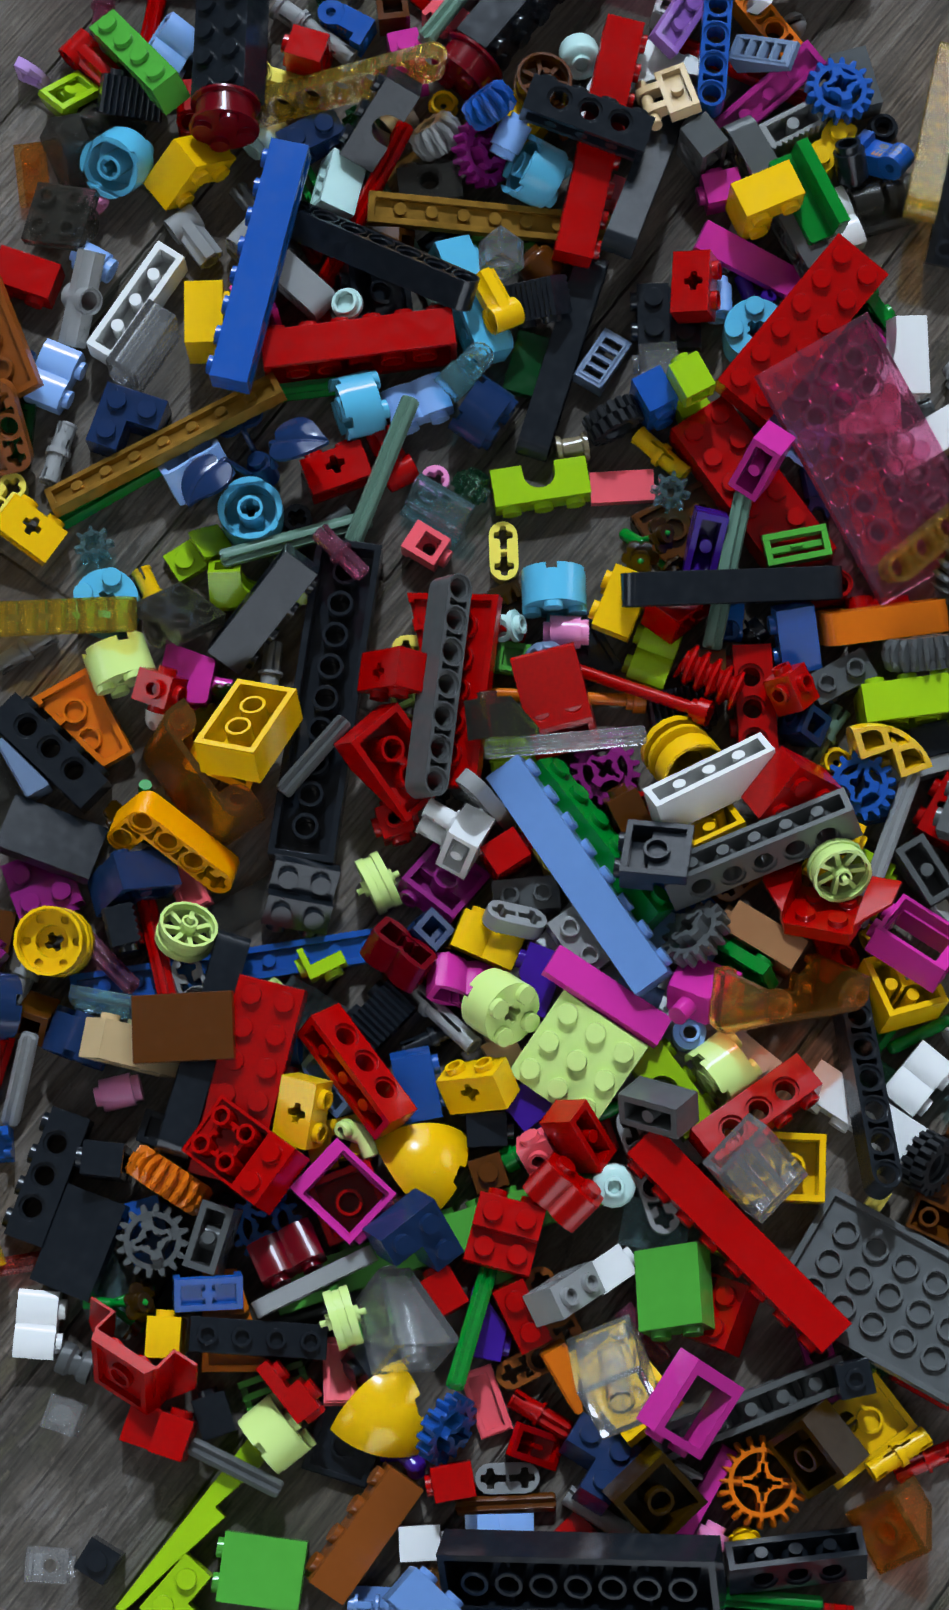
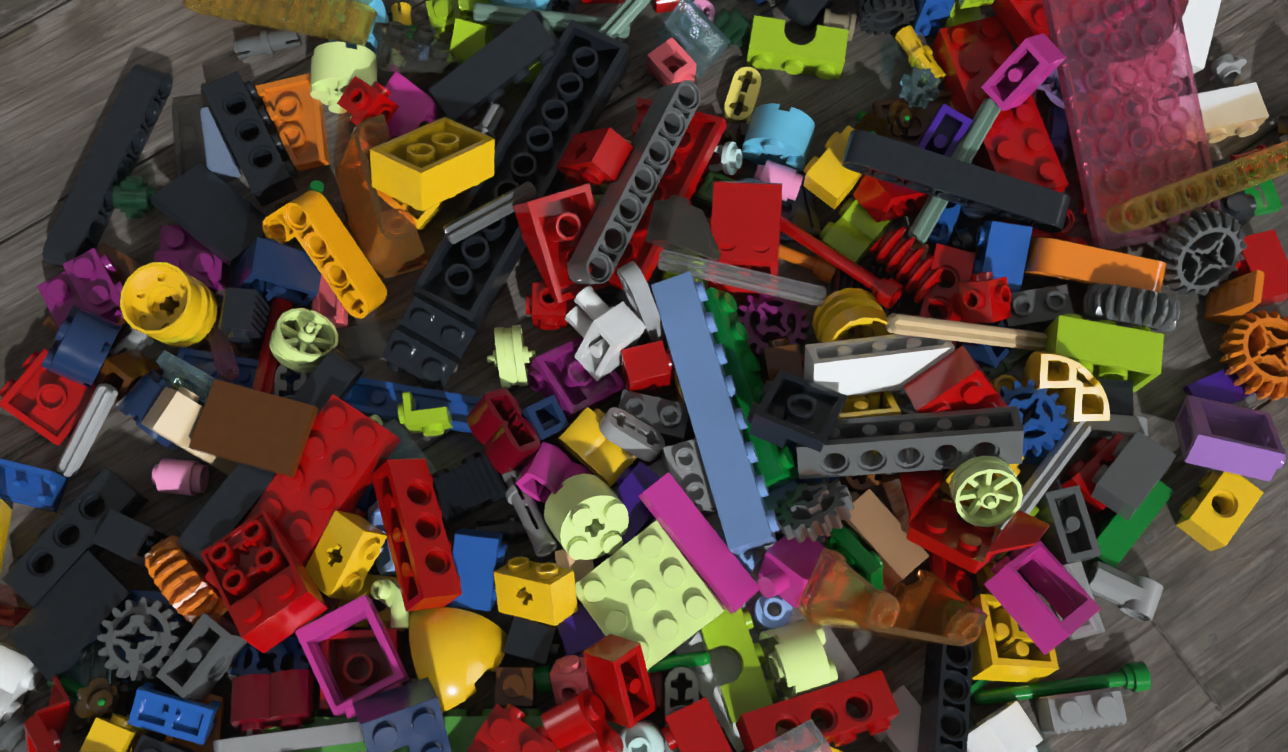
camera: 15 degrees right, 5 degrees down
clear pink axle [312,524,369,581] -> none
coral tile [589,469,656,506] -> none
dark grey brick [618,1076,699,1140] -> none
bright green tile [761,523,833,568] -> none
none -> tan axle [885,313,1048,351]

